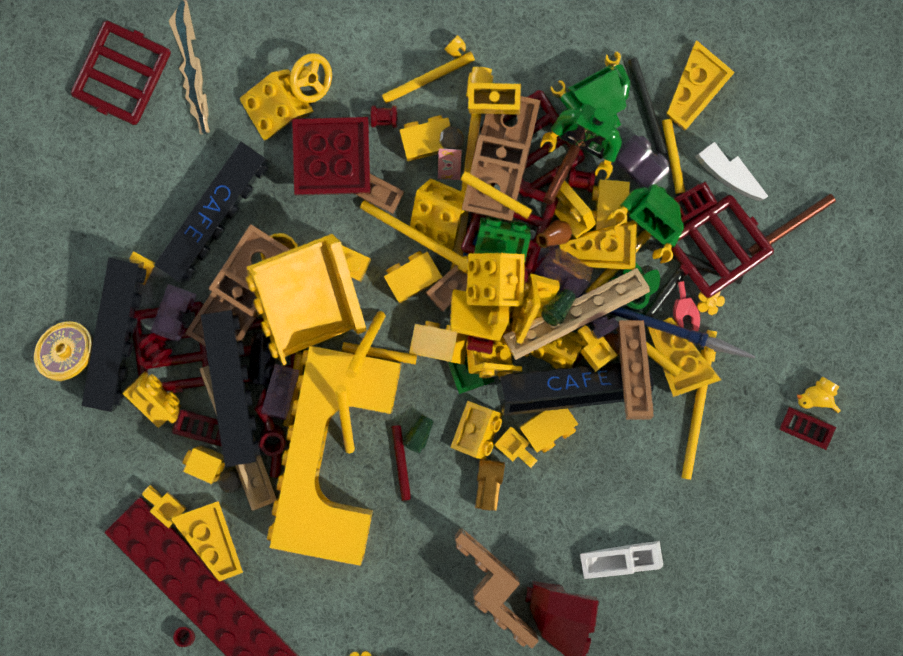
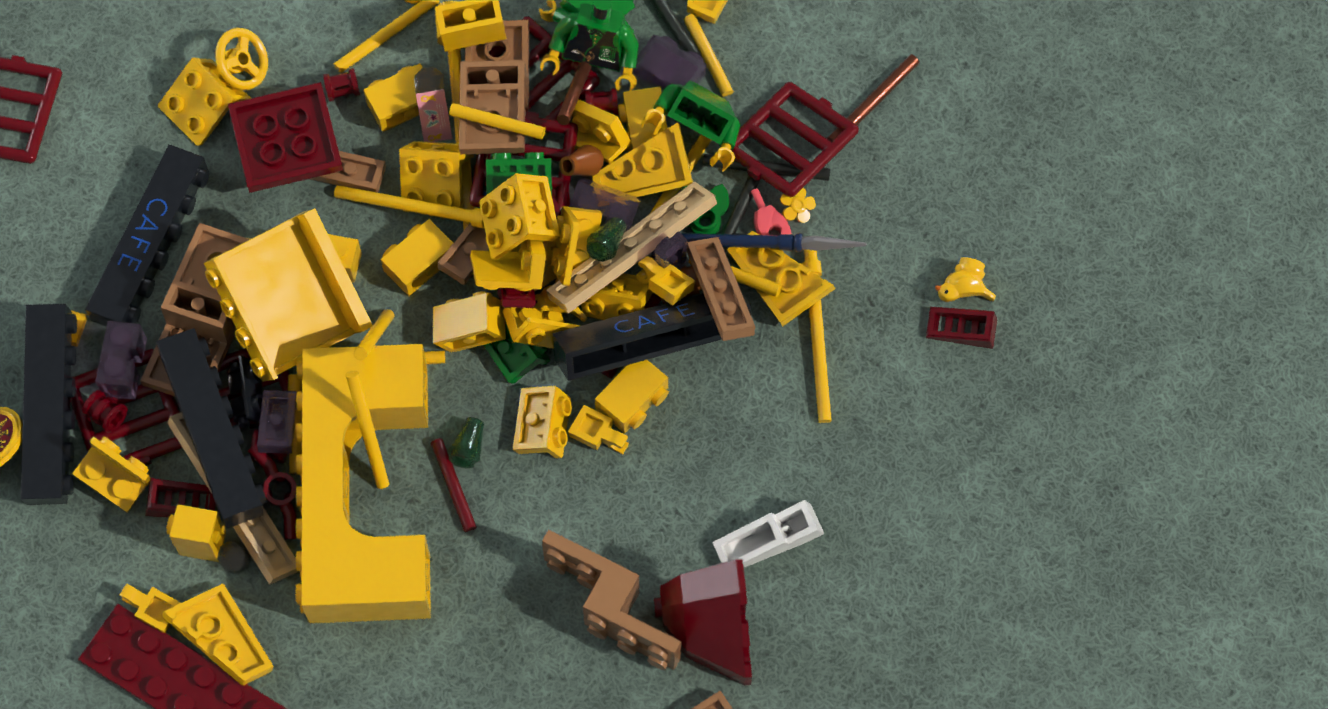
camera: 15 degrees left, 20 degrees down
tan sword [169,0,210,134] -> none
pearl gold piece [475,459,505,511] -> none
dark red slope [674,181,717,222] -> none
white slope [695,142,768,202] -> none

